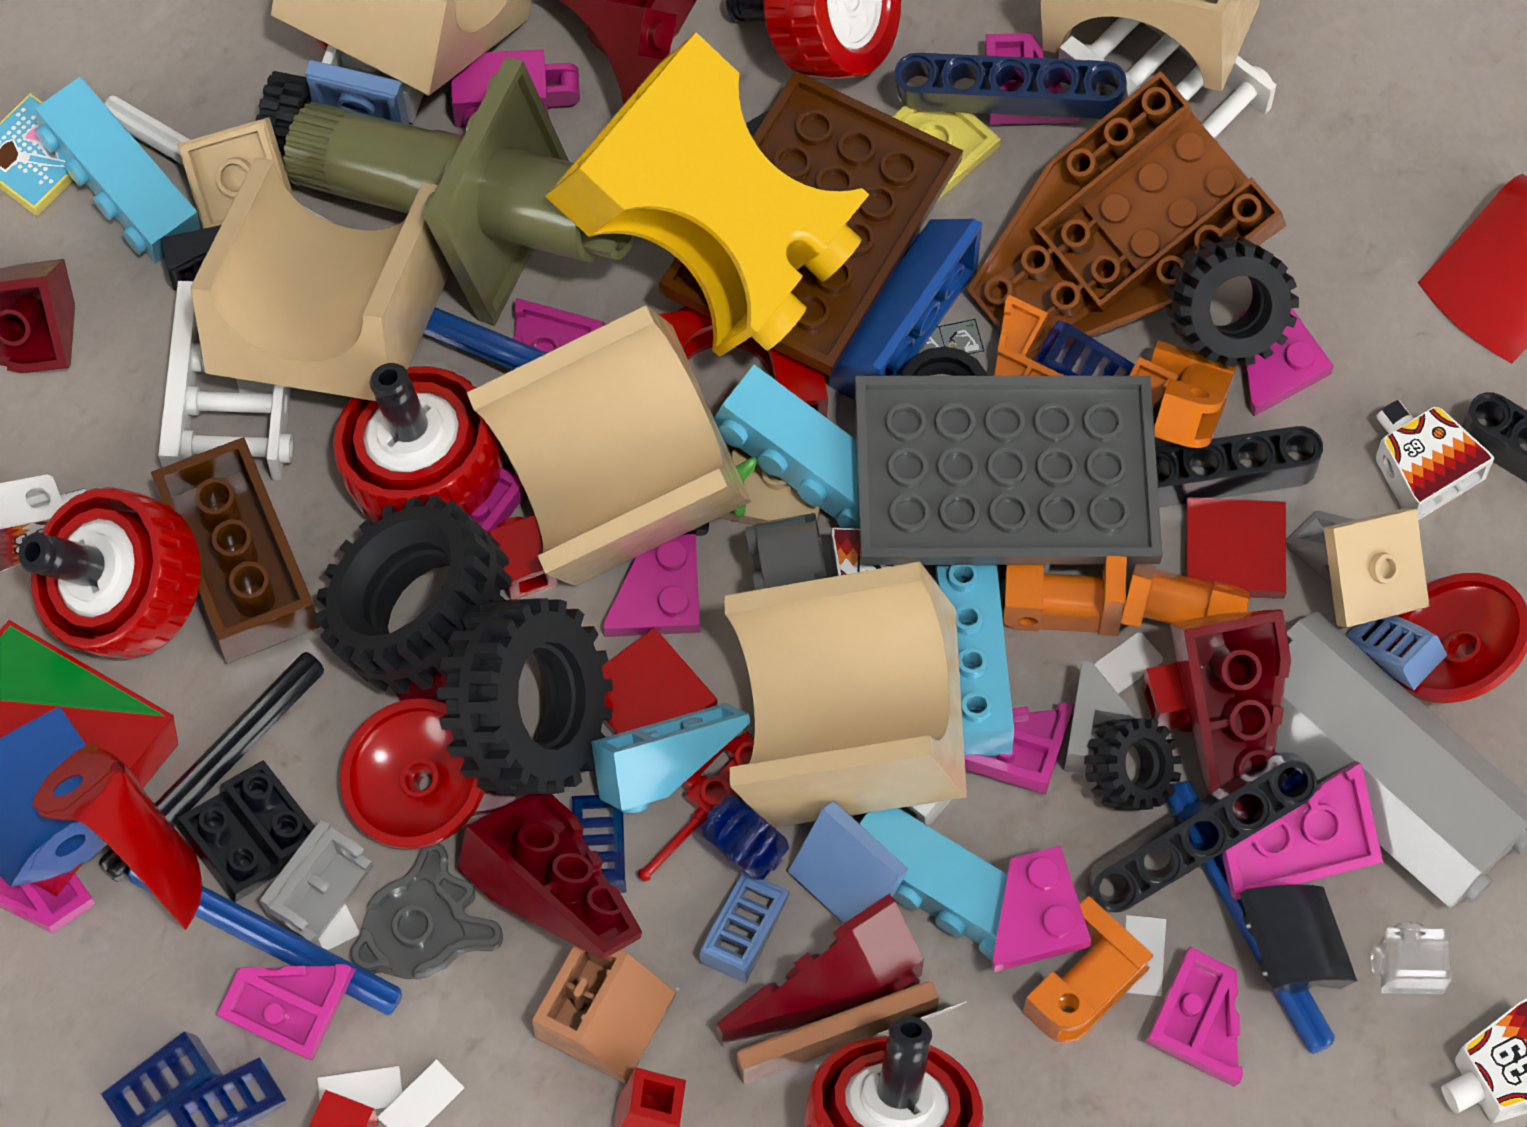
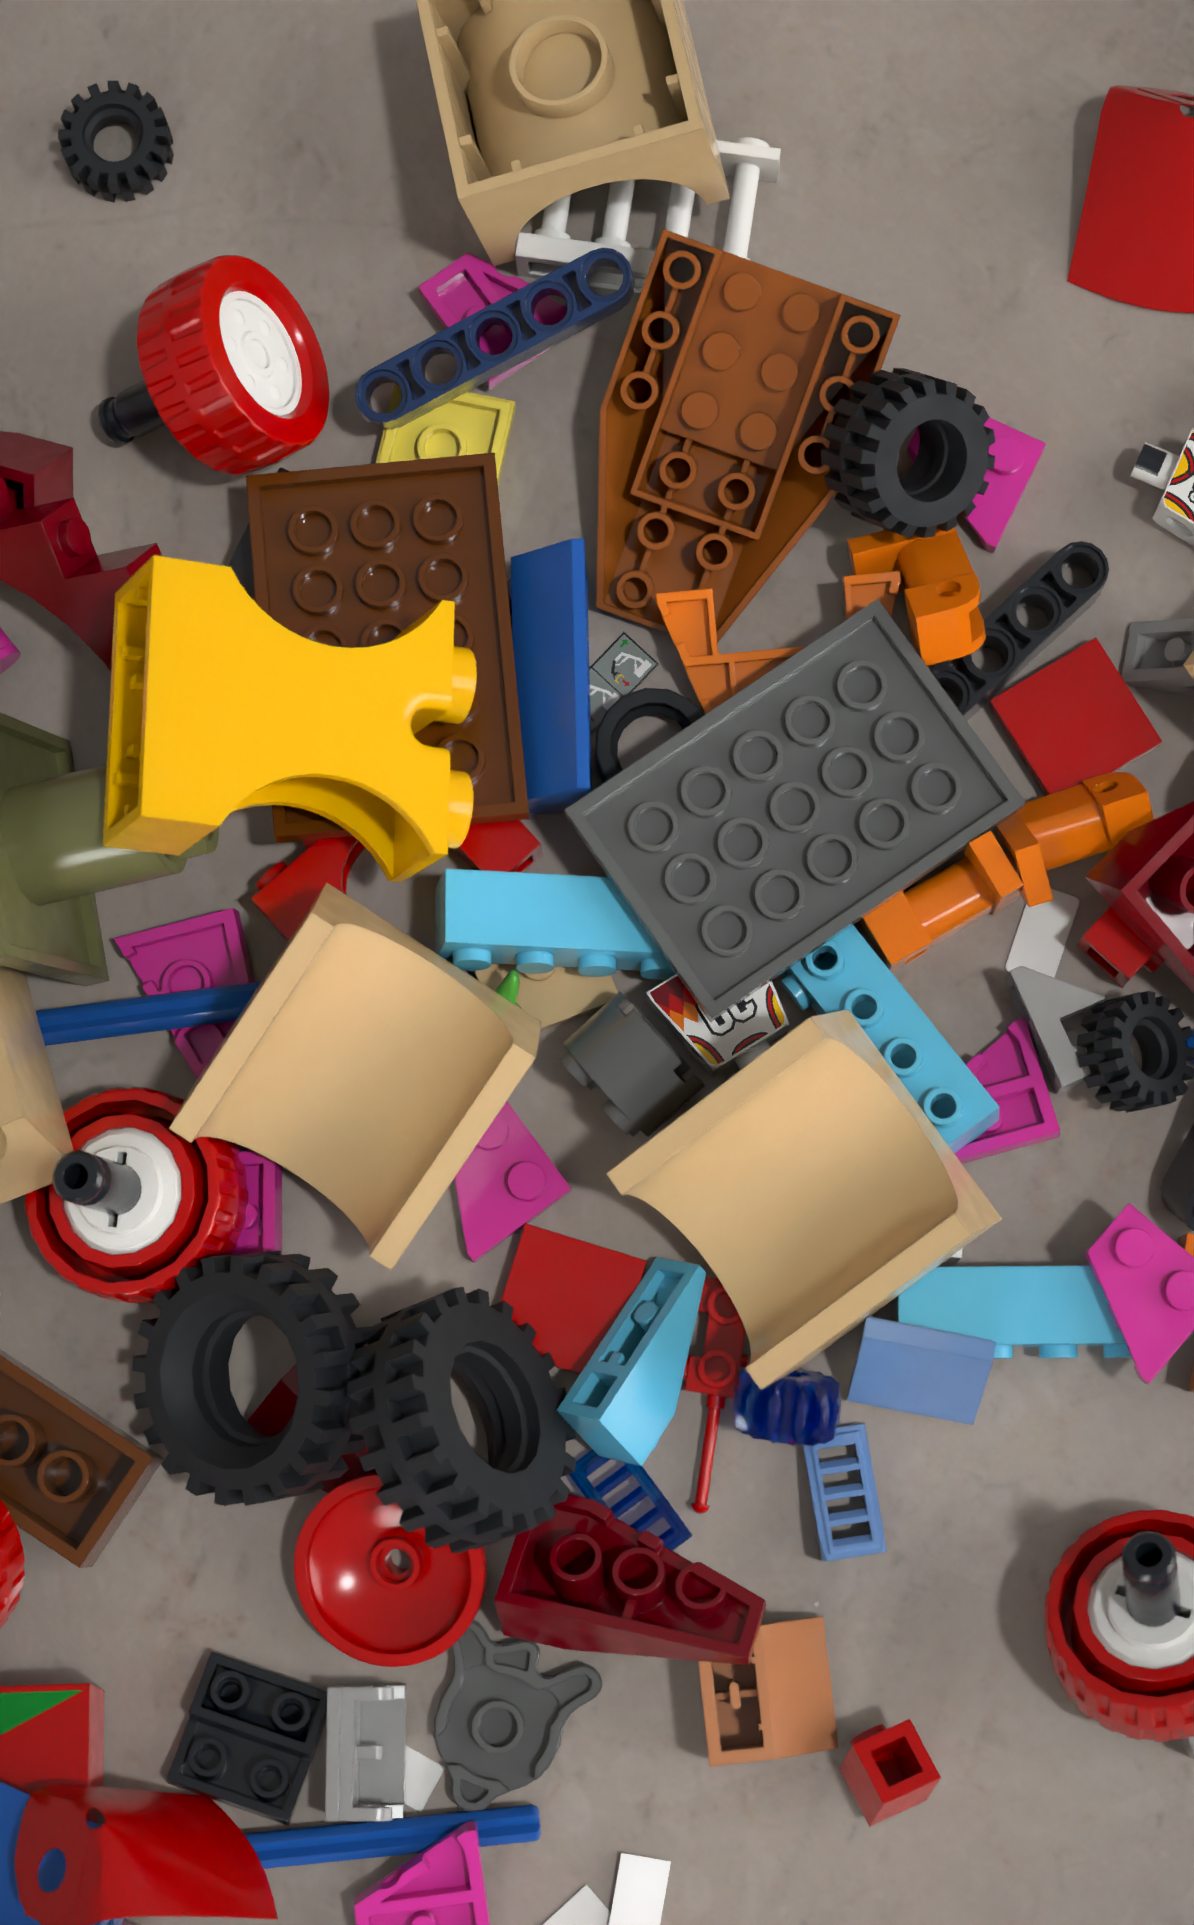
camera: 25 degrees left, 15 degrees up
black axle [99,652,324,882] -> none
red brick [489,515,558,600] -> none
dark red wedge [716,894,924,1047] -> none
nougat tile [737,980,939,1084] -> none
white sticker [873,1002,966,1037] -> none
clear blue slope [1034,320,1135,376] -> none

